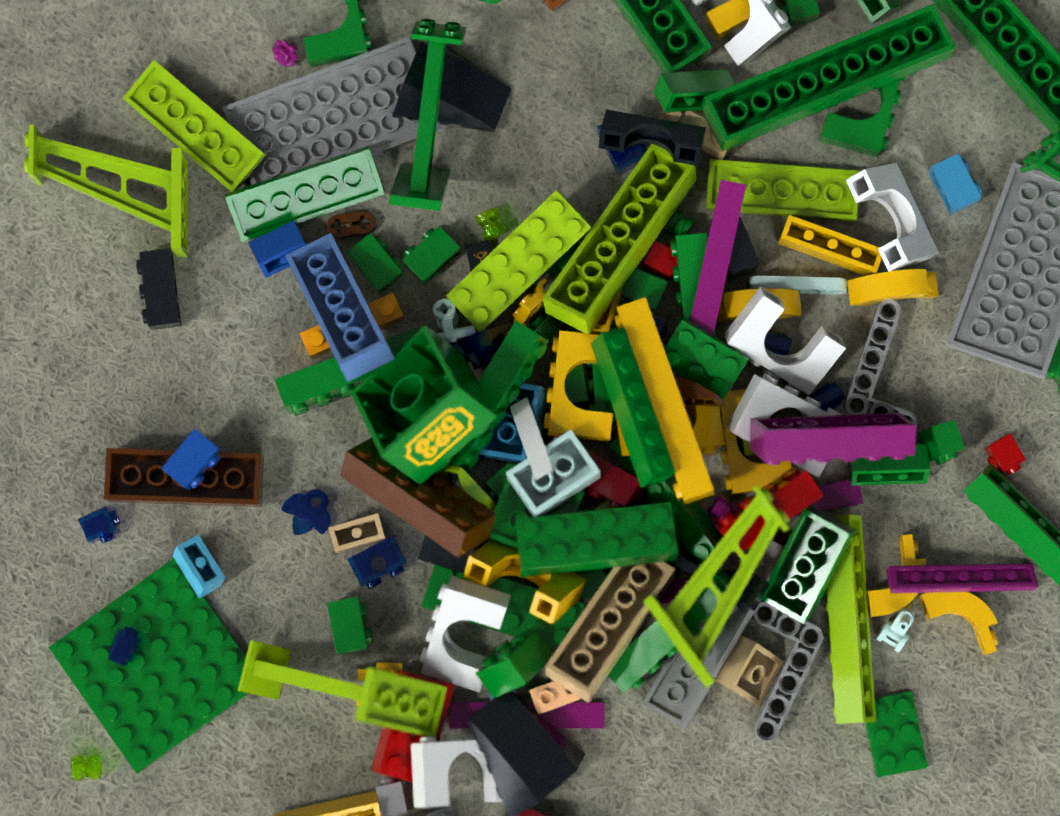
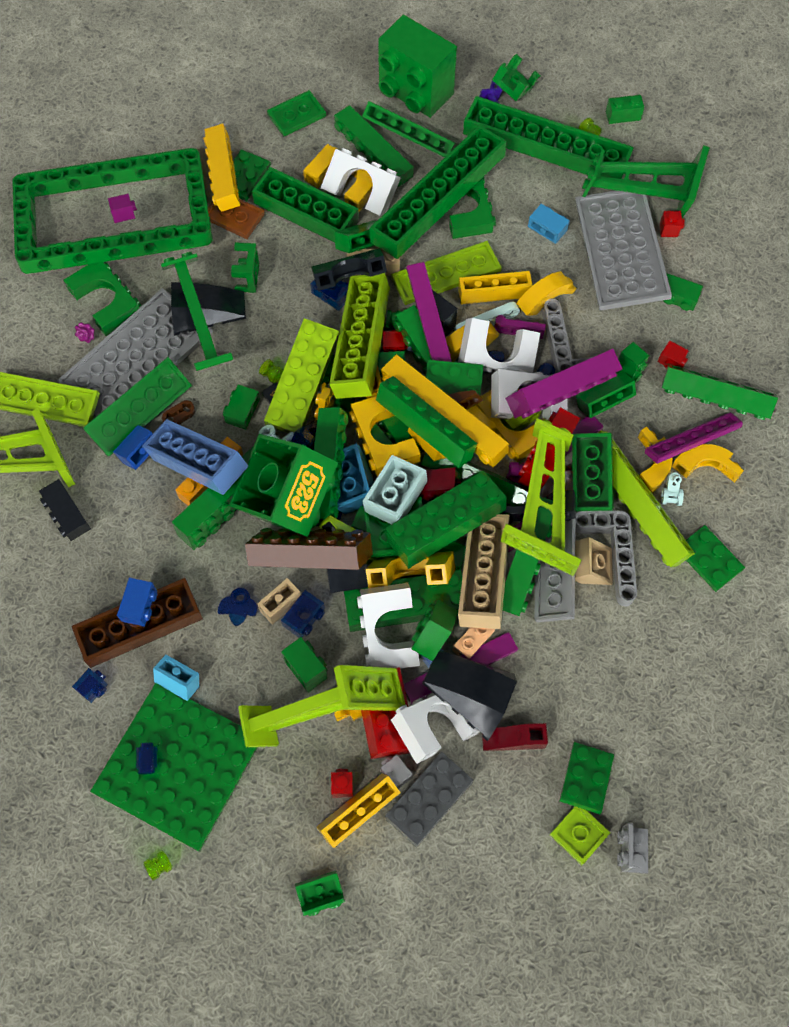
camera: 25 degrees left, 15 degrees down
green brick [347,233,403,295] -> none
white sticker [510,398,553,480] -> none
white arch [846,163,939,272] -> none
none -> green panel [231,242,260,293]
none -> red brick [331,769,353,798]
none -> magenta plate [494,315,546,339]

